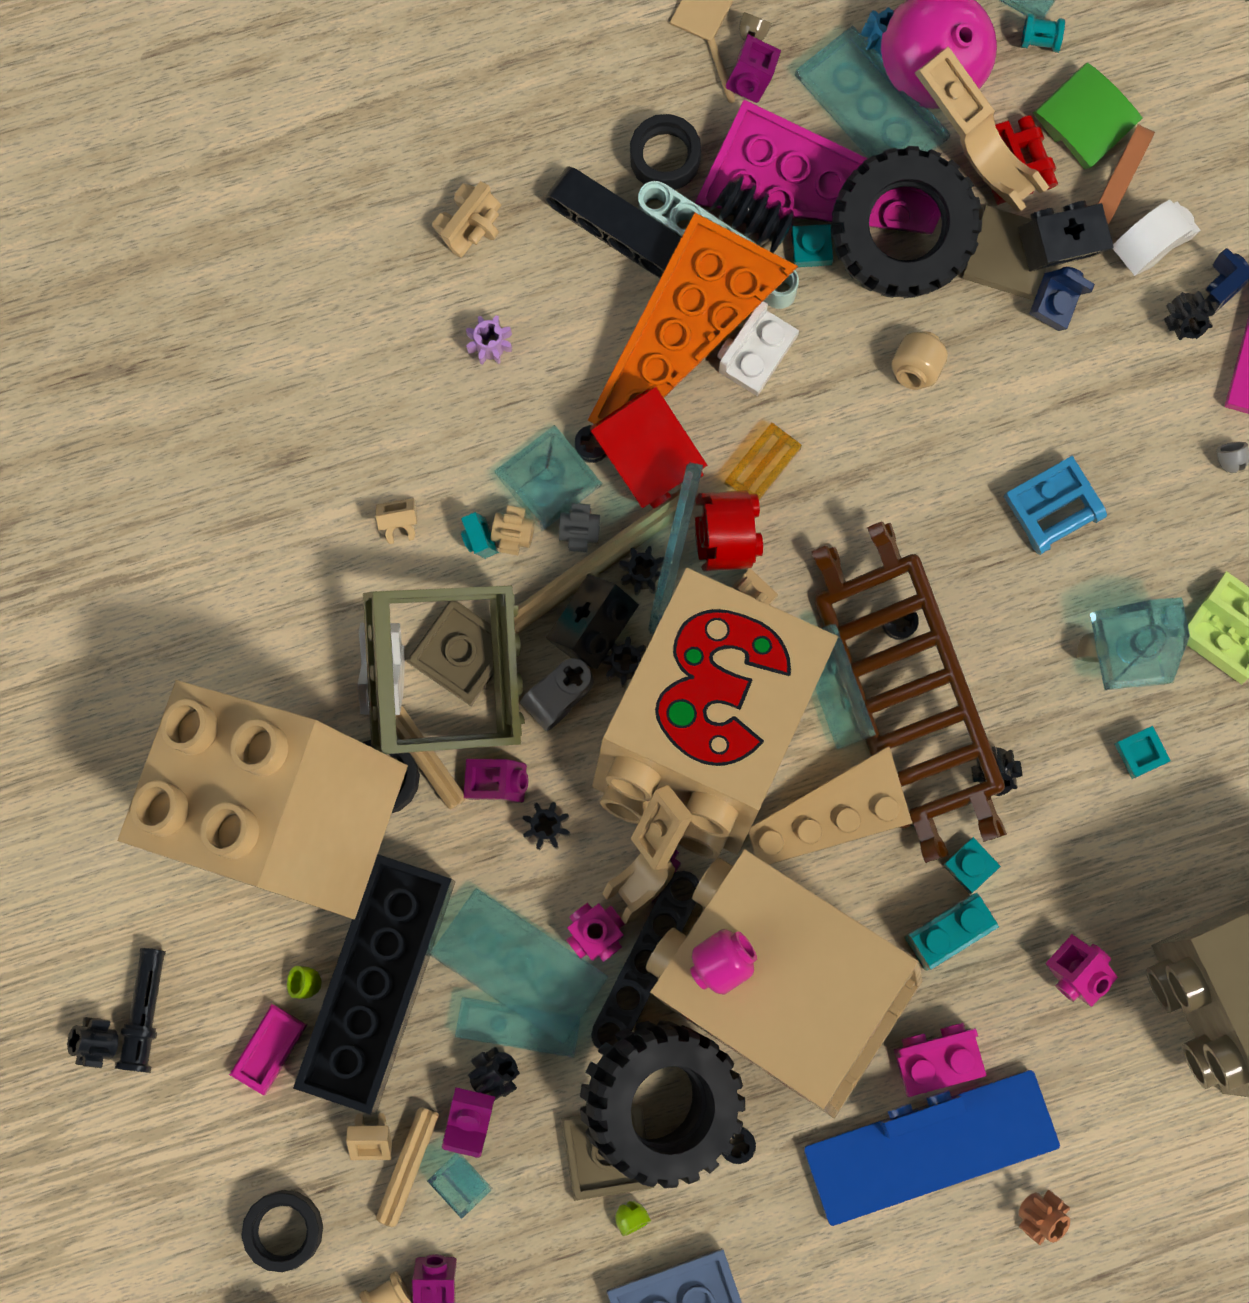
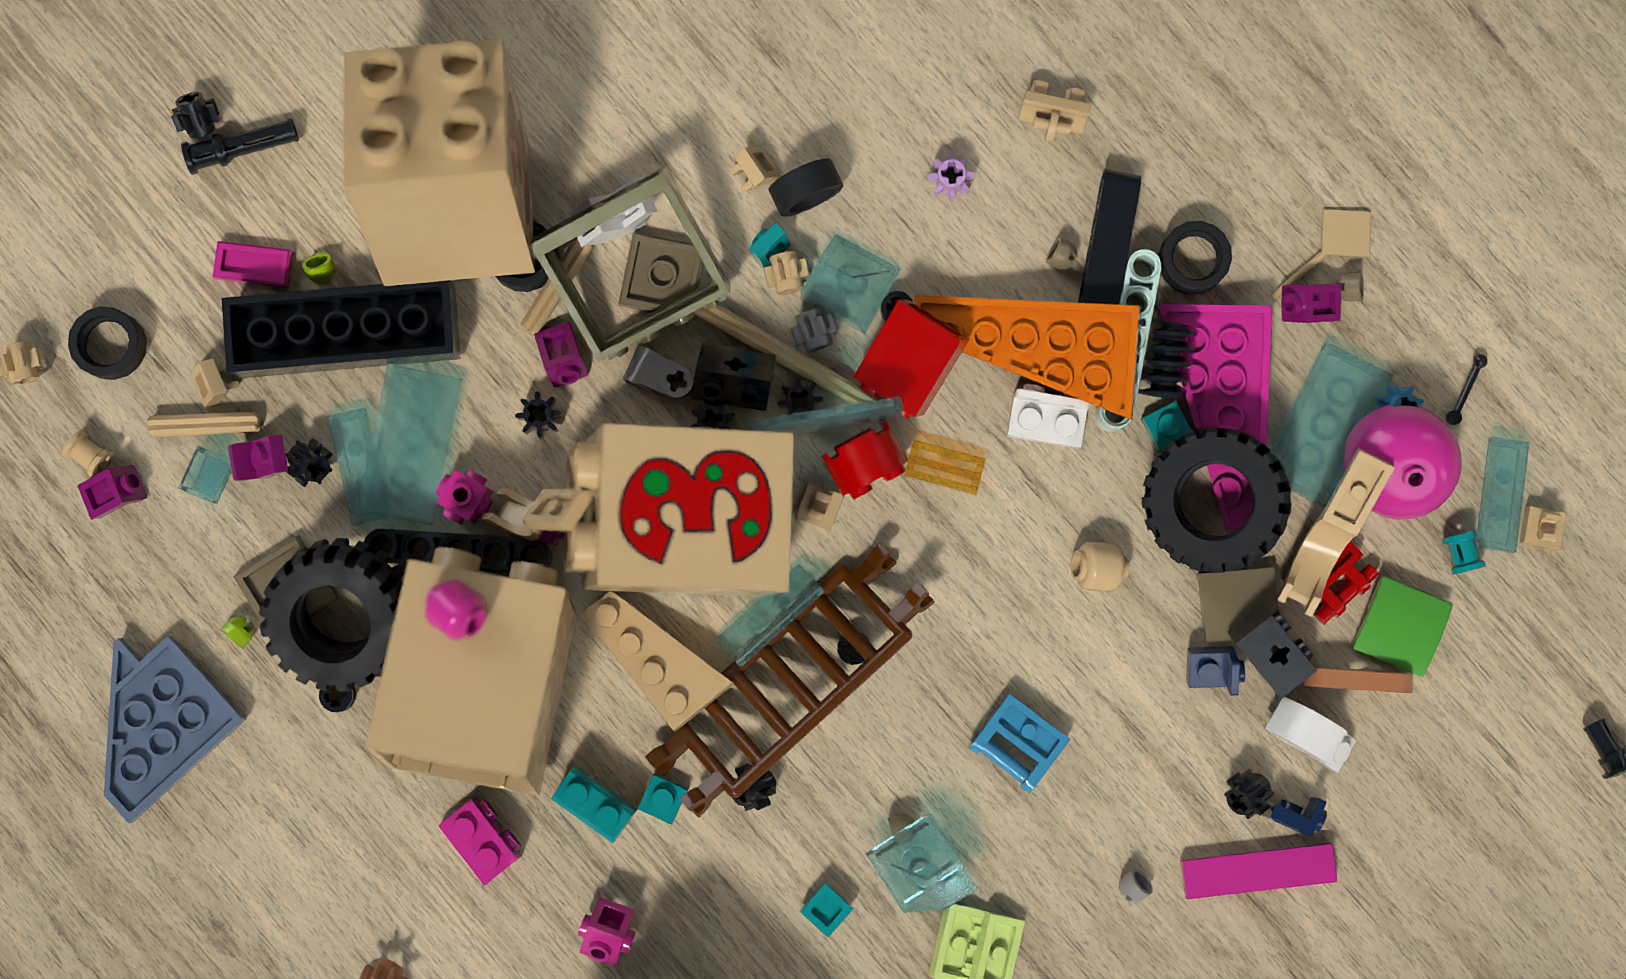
camera: 60 degrees right, 5 degrees up
blue bracket [804,1070,1060,1226] -> none
none -> black tyre [768,158,844,217]
none -> dark tan hinge [1046,237,1078,269]

